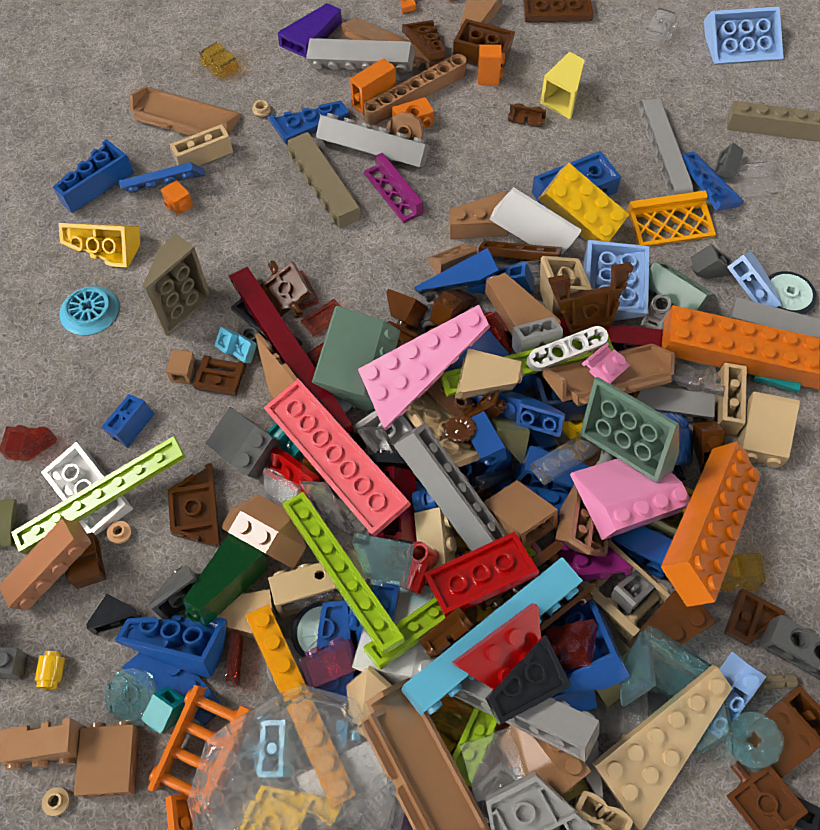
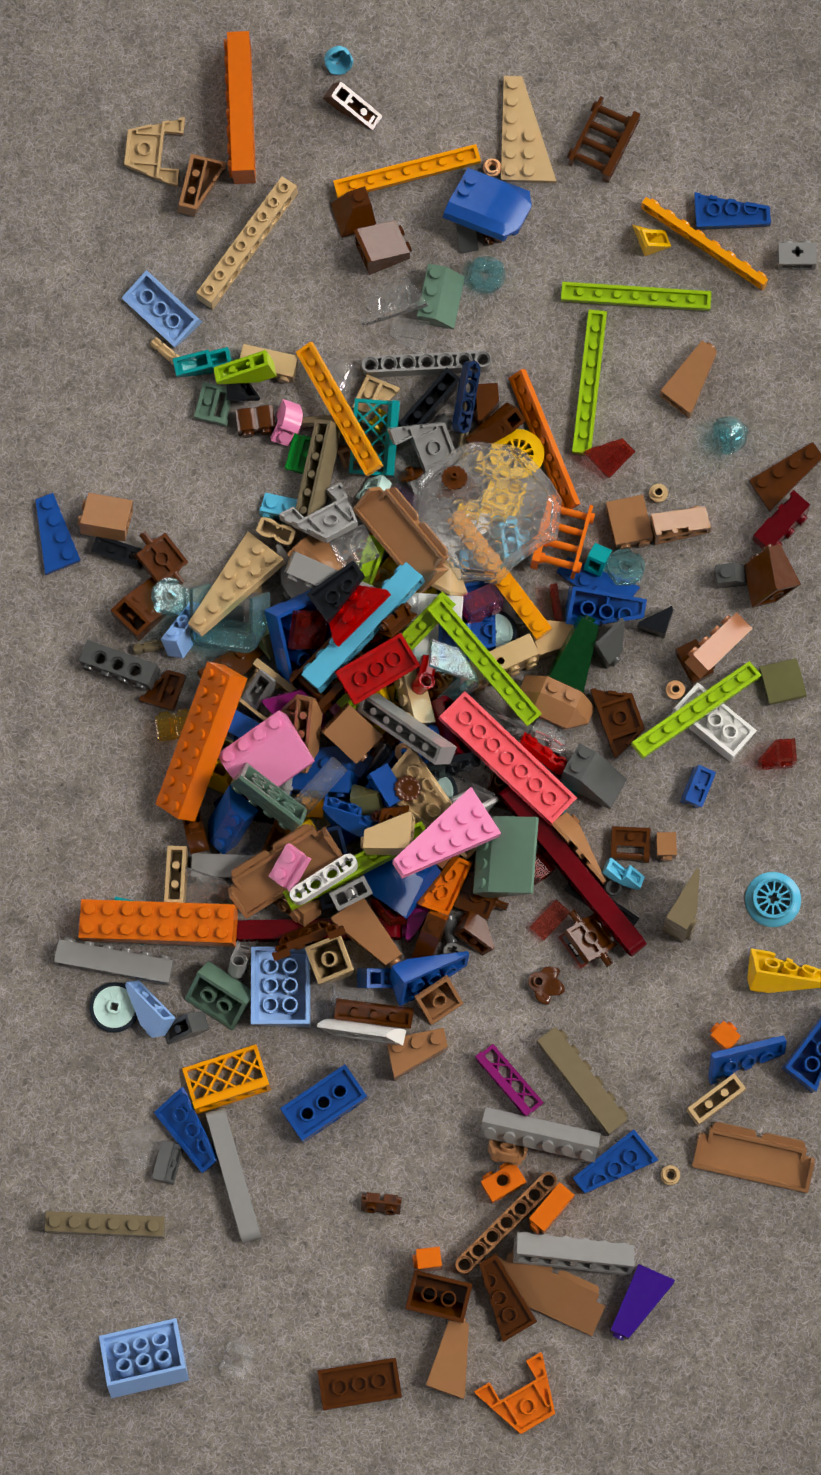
camera: 175 degrees right, 15 degrees up
yellow brick [35,651,65,689] -> none
clear yellow brick [199,42,239,79] -> none
yellow brick [538,163,629,242] -> none
light yellow slope [540,52,585,119] -> none
tan slope [738,391,800,468] -> none
none -> reddish brown plate [528,966,565,1005]

